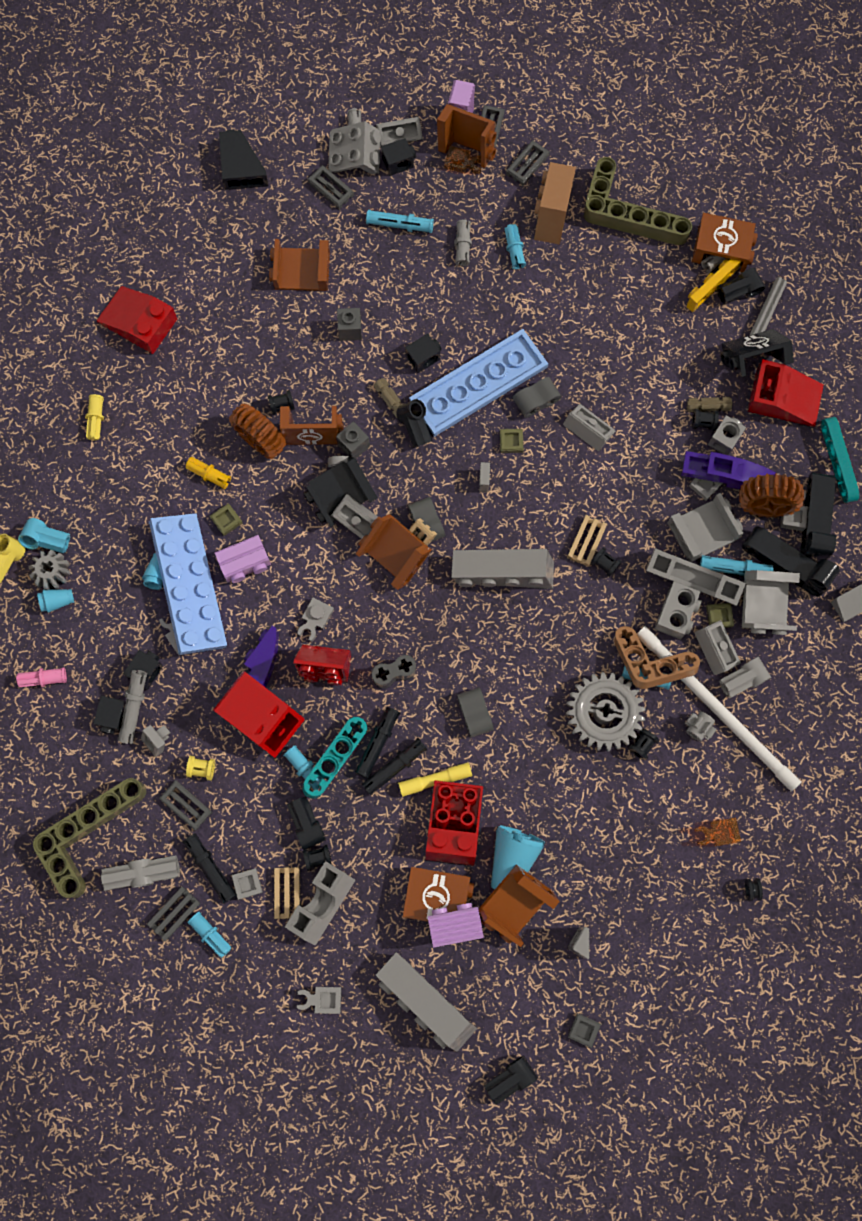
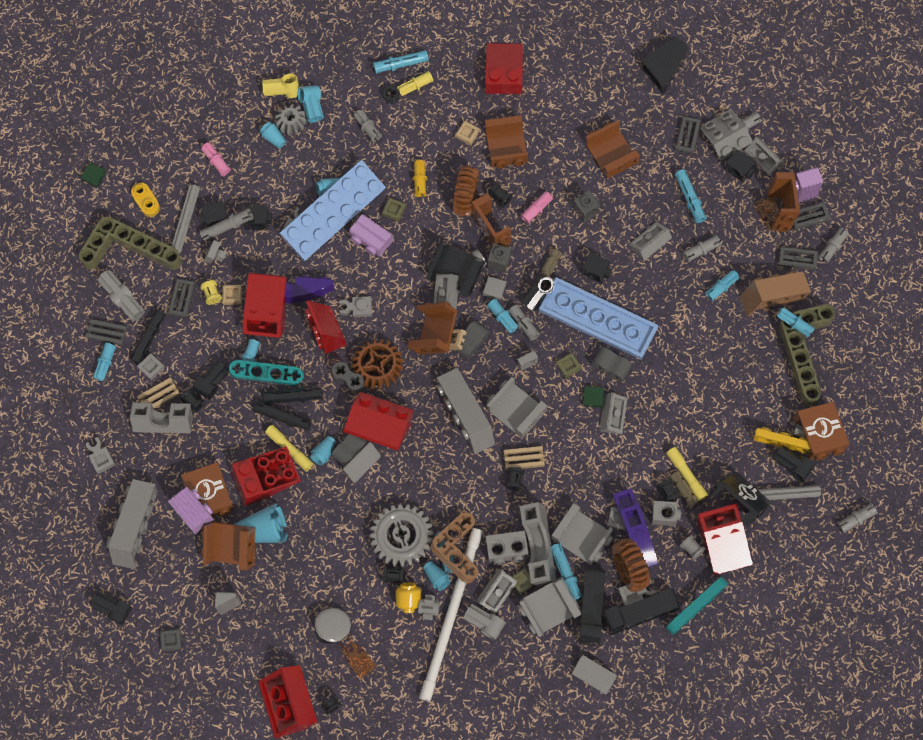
camera: 65 degrees right, 5 degrees down
none -> yellow plate [131,183,160,217]
none -> light grey axle [171,185,200,254]
none -> tan tile [222,285,242,305]
none -> red slope [258,665,318,739]
none -> medium azure cone [310,436,336,465]
none -> light grey piece [314,608,351,644]
none -> light grey slope [343,442,381,483]
none -> red slope [344,392,414,451]
none -> dark orange gear [352,339,403,390]
none -> light grey axle [354,110,382,142]
none -> medium azure pin [373,50,429,74]
none -> black bush [383,86,400,104]
none -> yellow head [395,582,421,613]
none -> medium azure cone [423,561,451,591]
none -> tan tile [455,121,480,146]
none -> light grey tile [483,276,507,301]
none -> dark orange panel [485,115,528,169]
none -> light grey panel [486,377,547,439]
none -> medium azure axle [487,299,518,333]
none -> light grey pin [509,305,540,341]
none -> bright pink axle [520,192,553,224]
none -> dark green tile [583,386,604,408]
none -> light grey slope [629,222,672,260]
none -> light yellow piece [666,447,708,502]
none -> light grey bush [679,535,706,561]
none -> medium azure axle [777,308,815,338]
none -> light grey pin [818,227,849,264]
none -> light grey pin [837,503,878,534]

